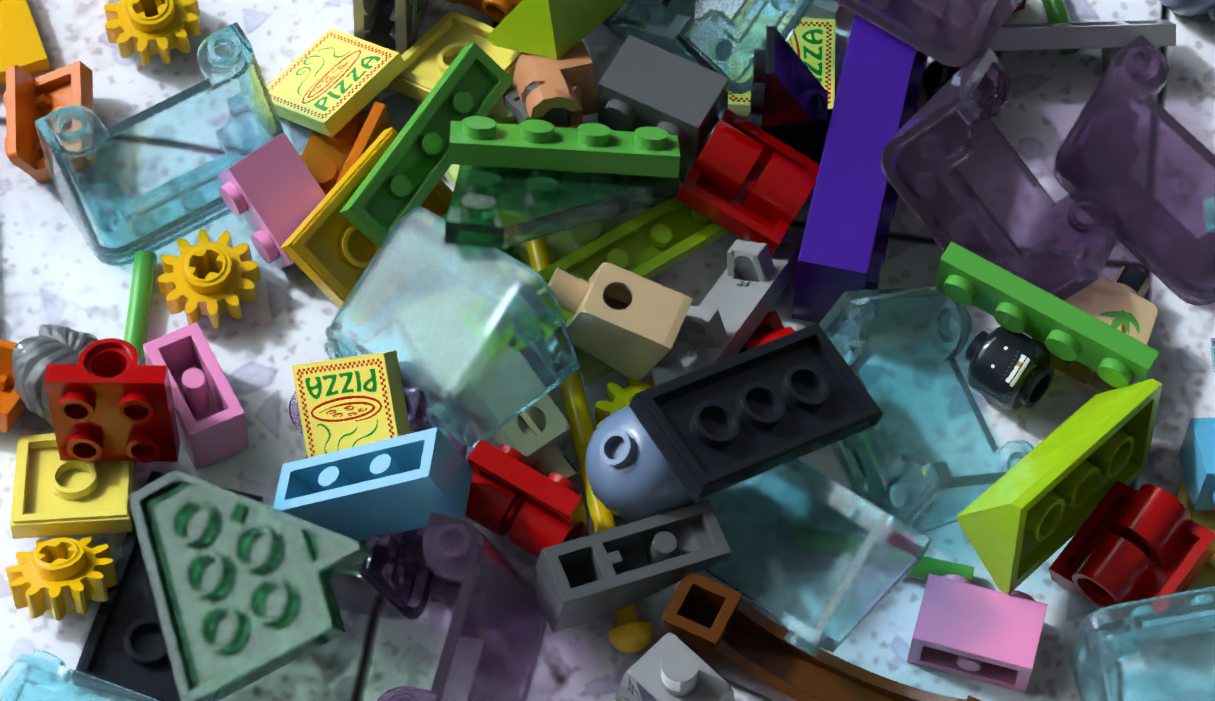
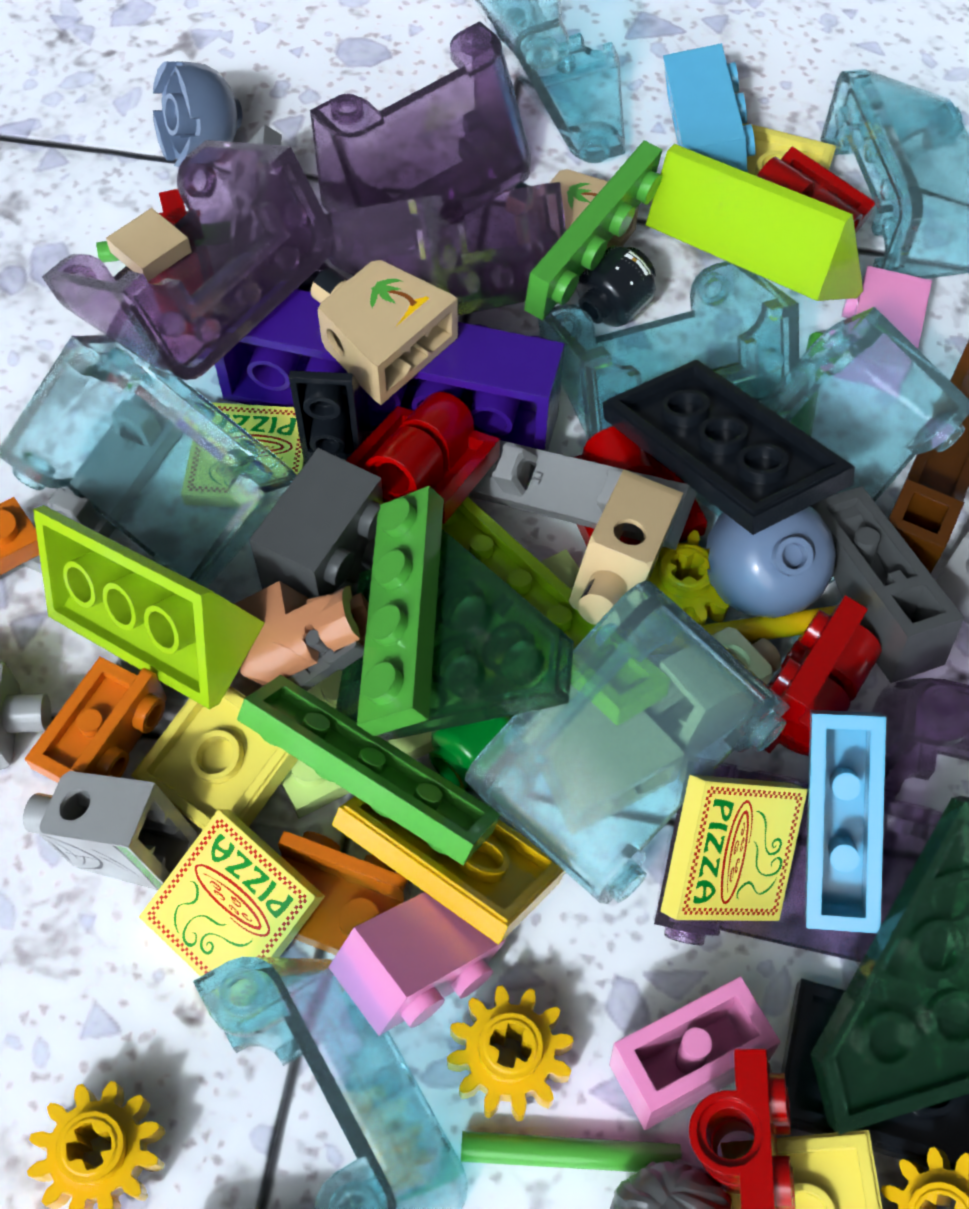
camera: 90 degrees left, 0 degrees up
none -> tan torso [311,260,458,405]

